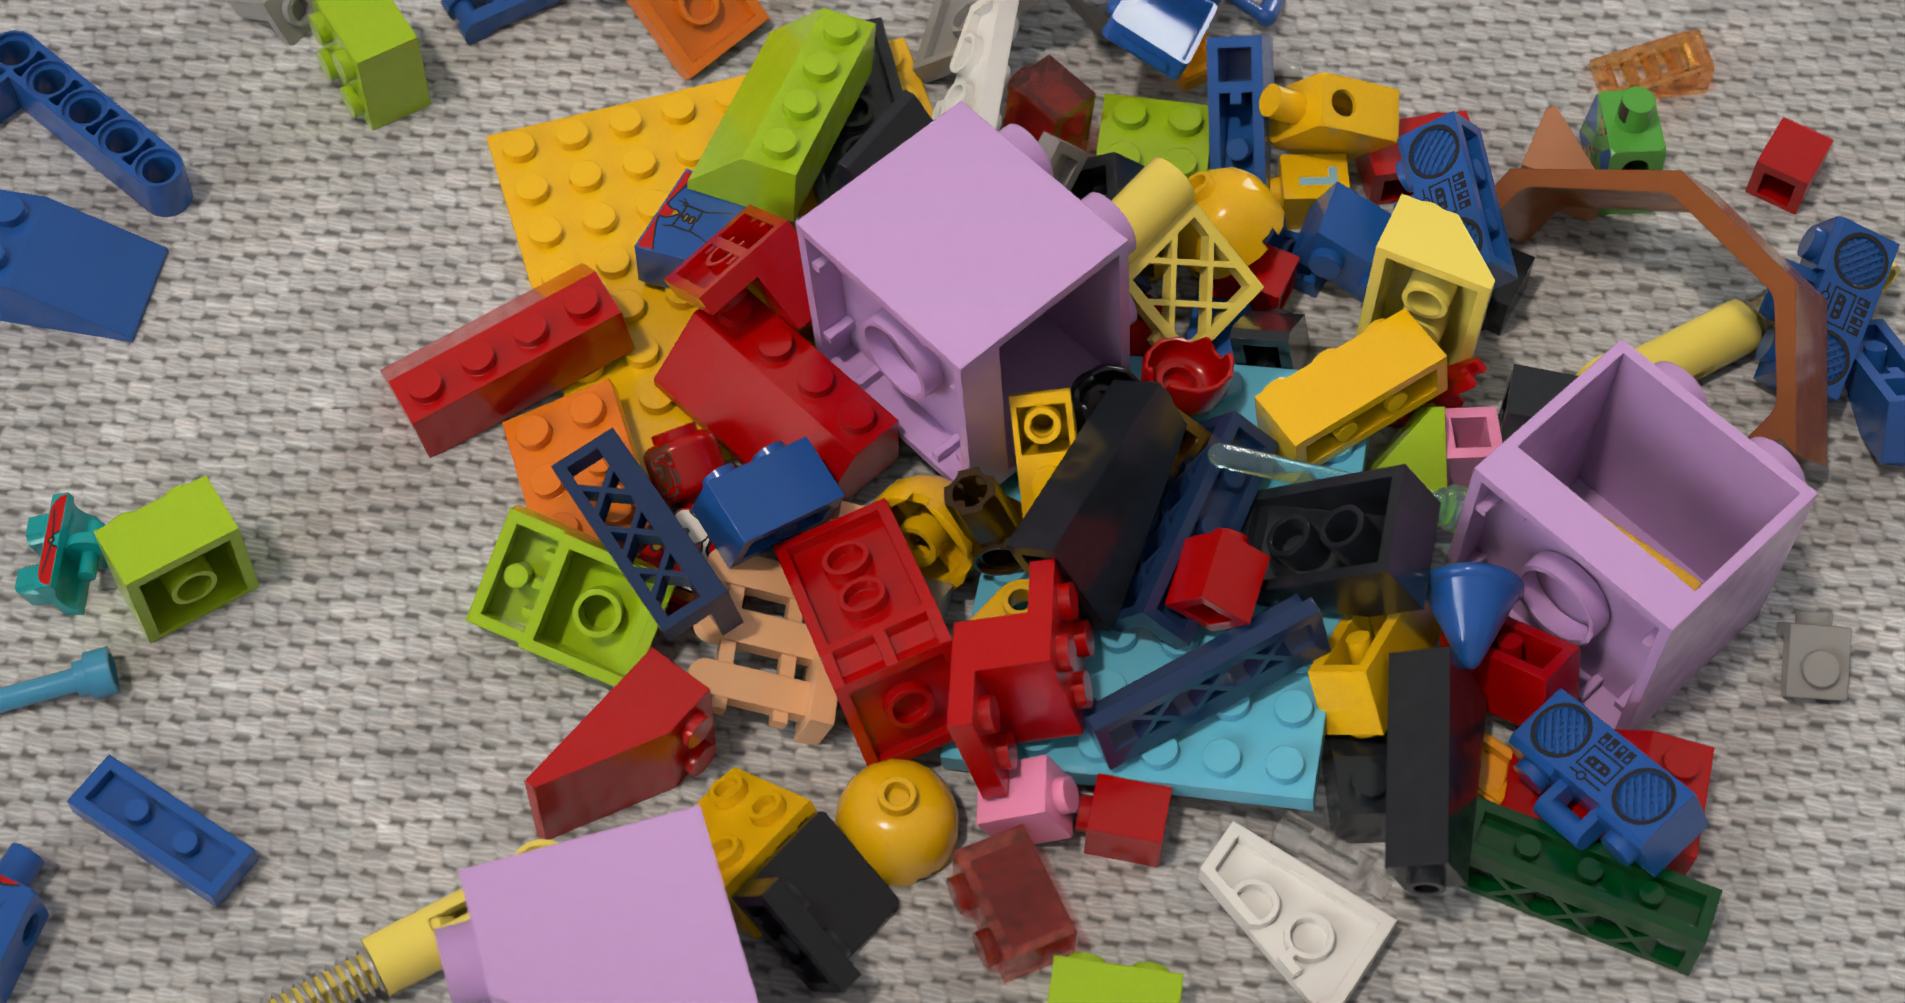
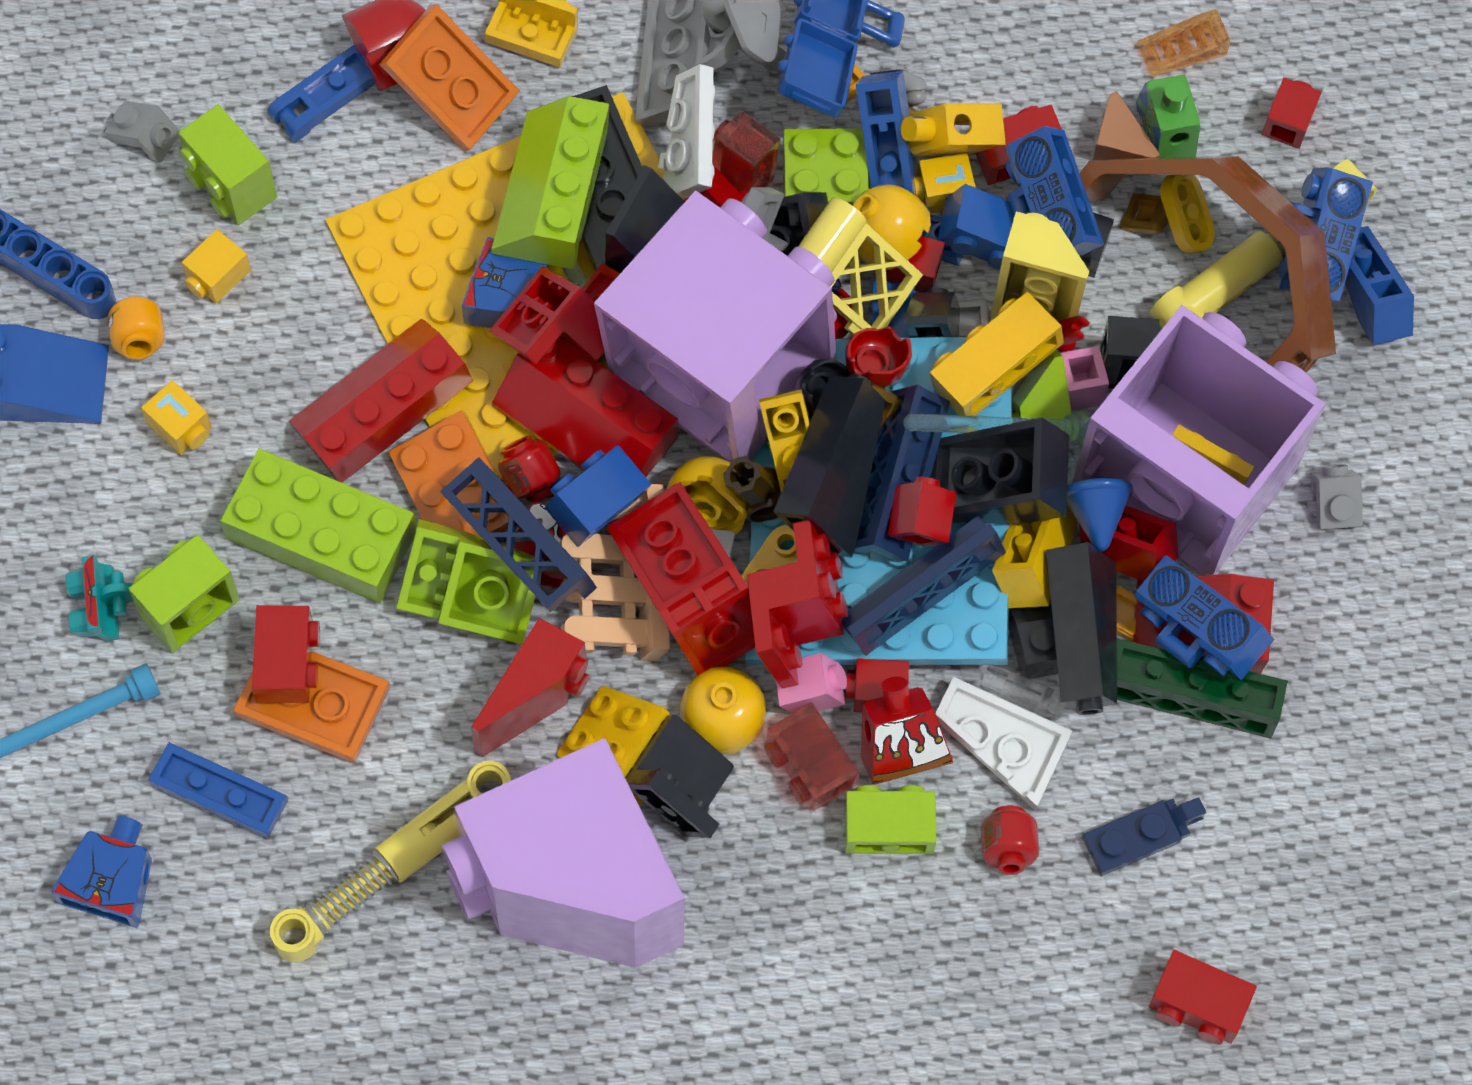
camera: 10 degrees left, 10 degrees up
none -> light orange head [108,296,165,360]
none -> yellow brick [141,380,212,455]
none -> yellow brick [182,229,251,304]
none -> lime brick [220,448,417,604]
none -> orange plate [233,651,390,764]
none -> red brick [252,605,320,703]
none -> red torso [861,676,953,785]
none -> pearl gold slope [1119,193,1169,234]
none -> yellow plate [1160,175,1215,254]

